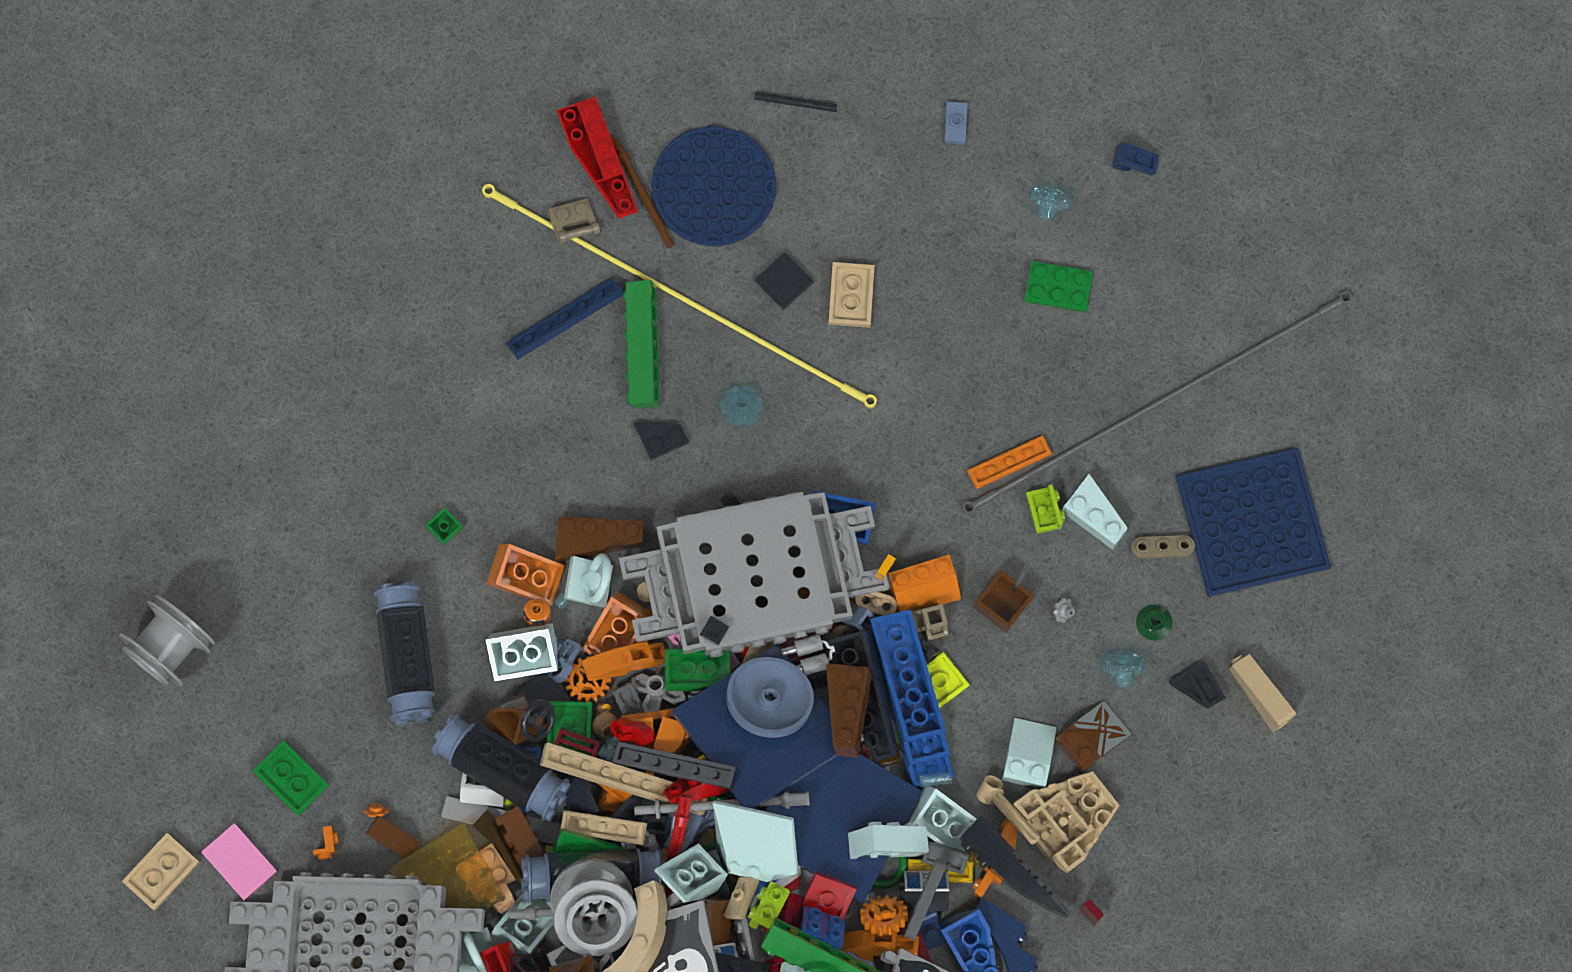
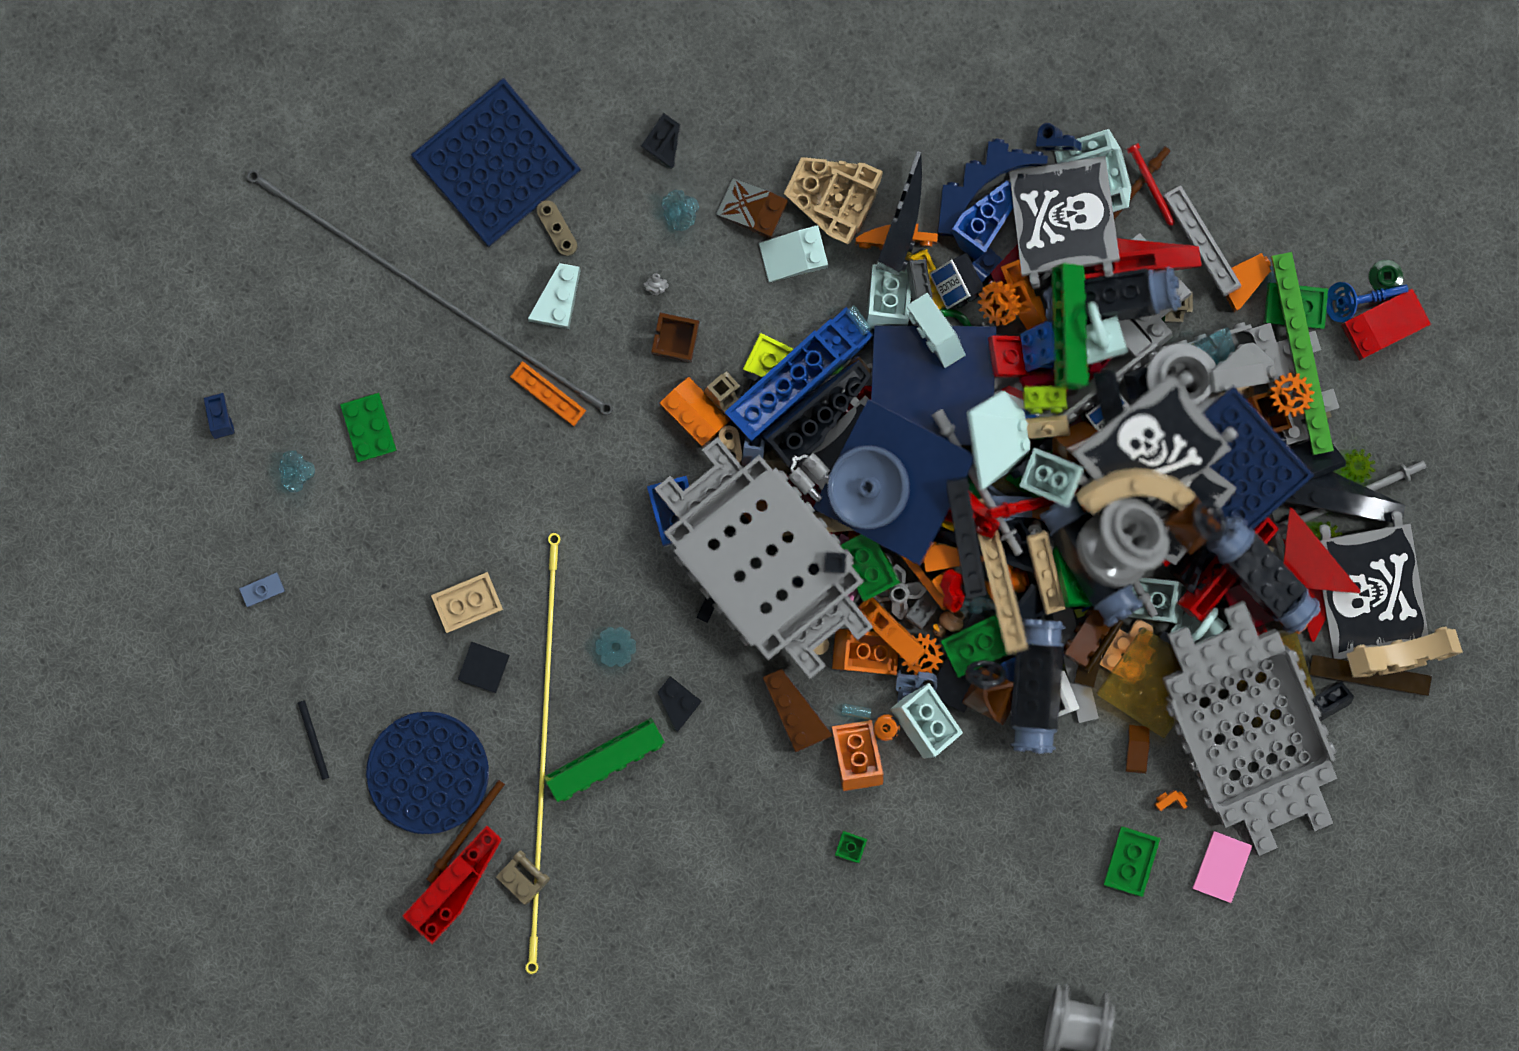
camera: 115 degrees left, 10 degrees up
tan plate [122,833,200,911] -> none
orange plant [364,803,389,817] -> none
black brick [373,581,437,725] -> none
dark blue plate [506,278,623,360] -> none
dark red tile [554,728,601,758] -> none
light aqua tile [564,553,613,608] -> none
reddish brown wedge [826,663,872,758] -> none
light orange tile [875,554,896,581] -> none
dark grey beam [904,858,947,941] -> none
tan axle [976,775,1040,844] -> none
lime bracket [1026,484,1065,534] -> none
dark red tile [1079,900,1104,925] -> none
dark green piece [1136,605,1173,641] -> none
tan slope [1229,654,1296,733] -> none

